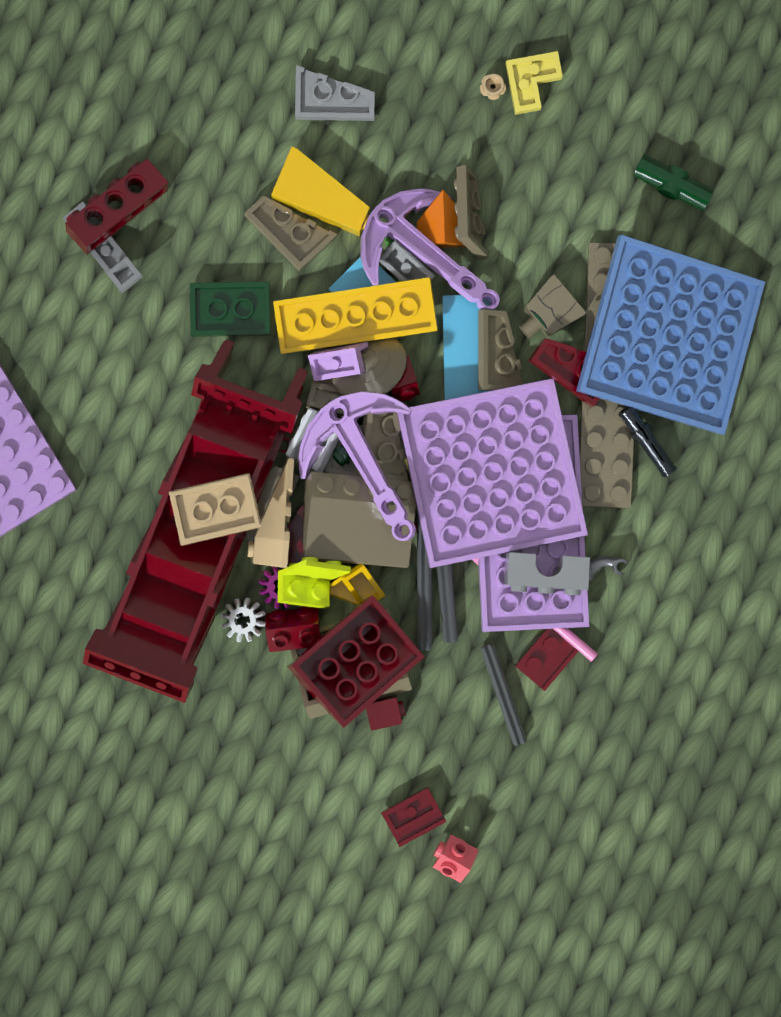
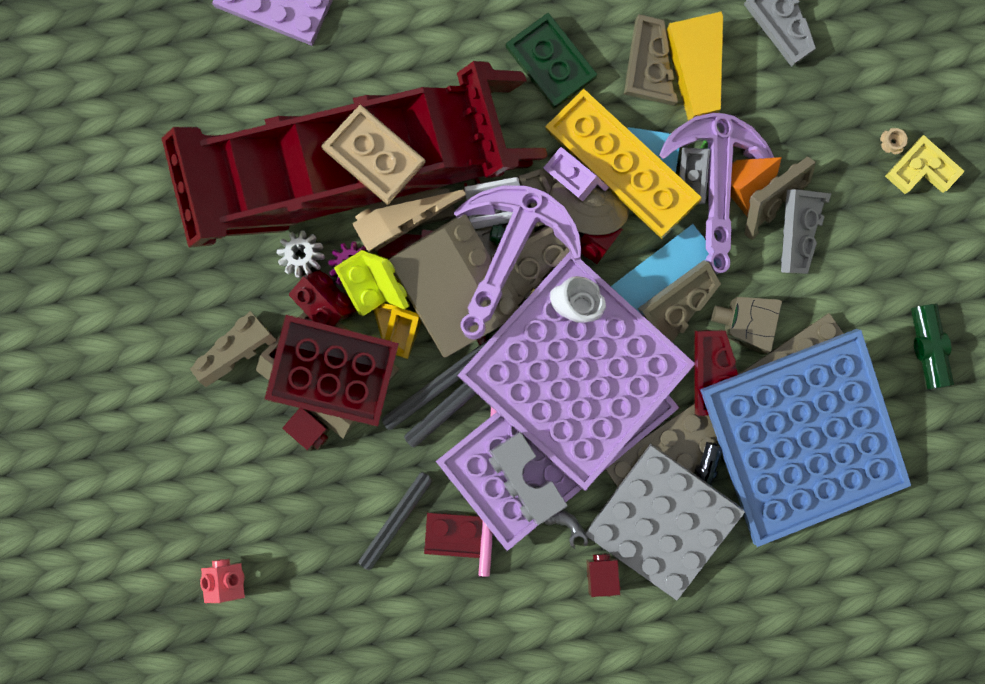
camera: 45 degrees right, 5 degrees down
dark red plate [381,786,446,847] -> none
none -> dark tan wing [190,311,277,387]
none -> white hair [550,276,606,323]
none -> light grey plate [585,444,745,600]
none -> dark red brick [586,553,620,597]
none -> light grey wing [781,189,831,274]

